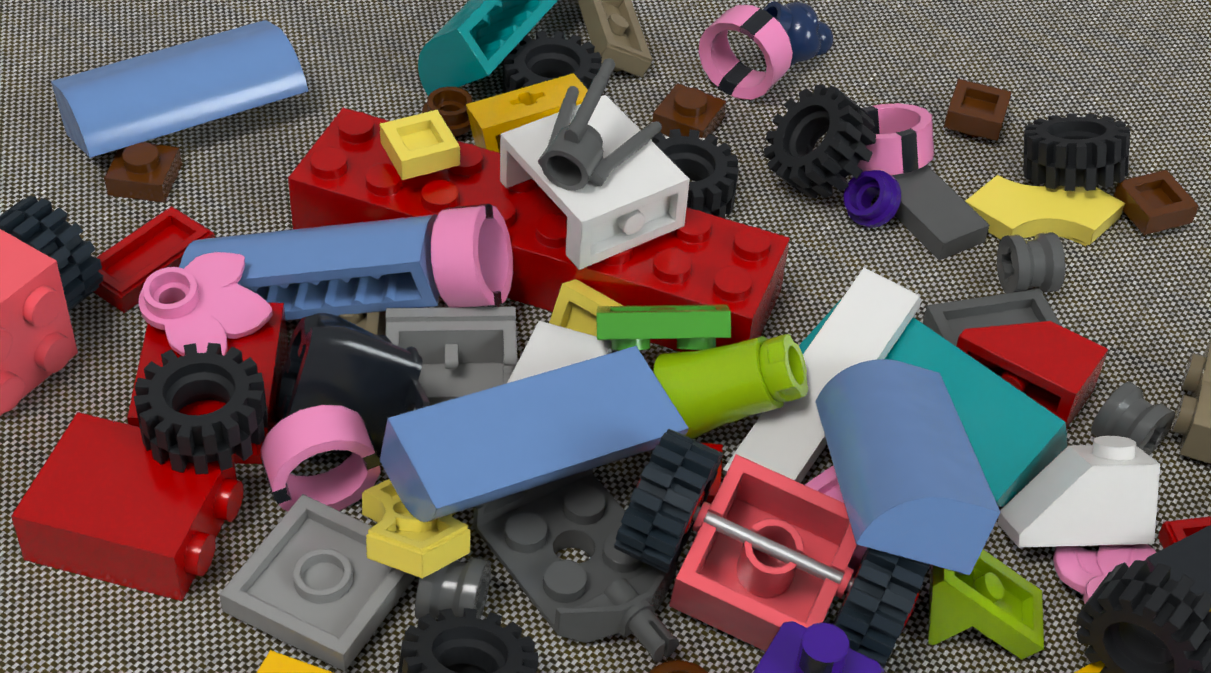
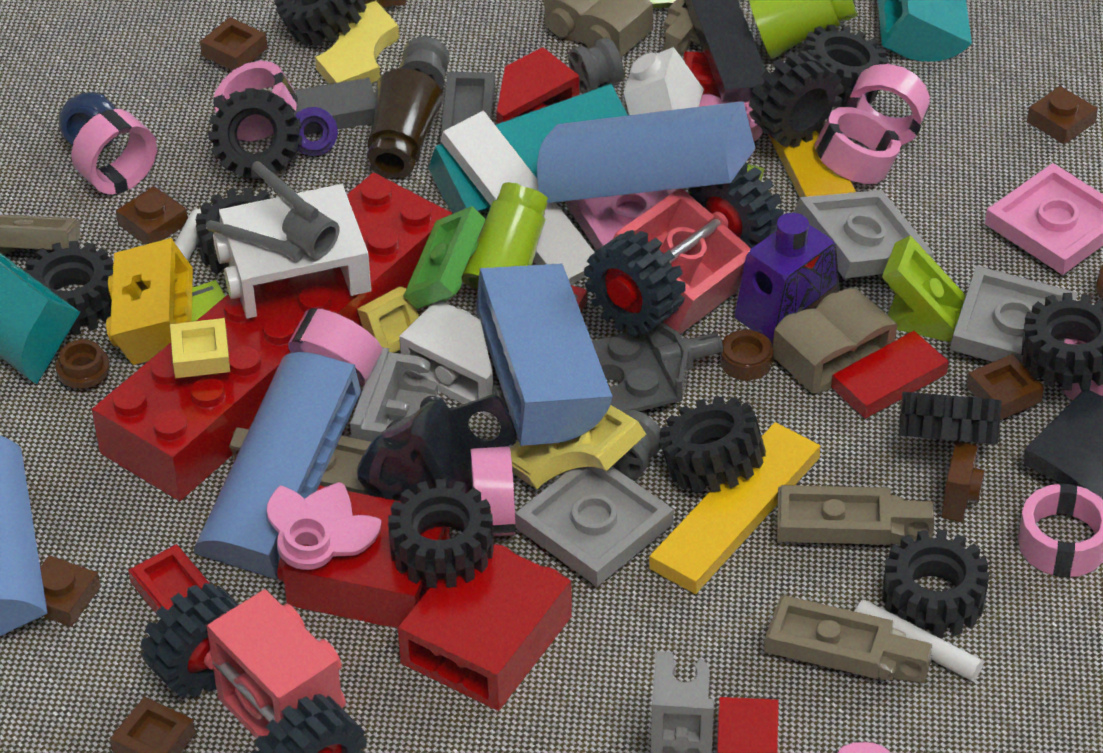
camera: 70 degrees left, 0 degrees up
none -> dark brown plant [367,68,443,179]

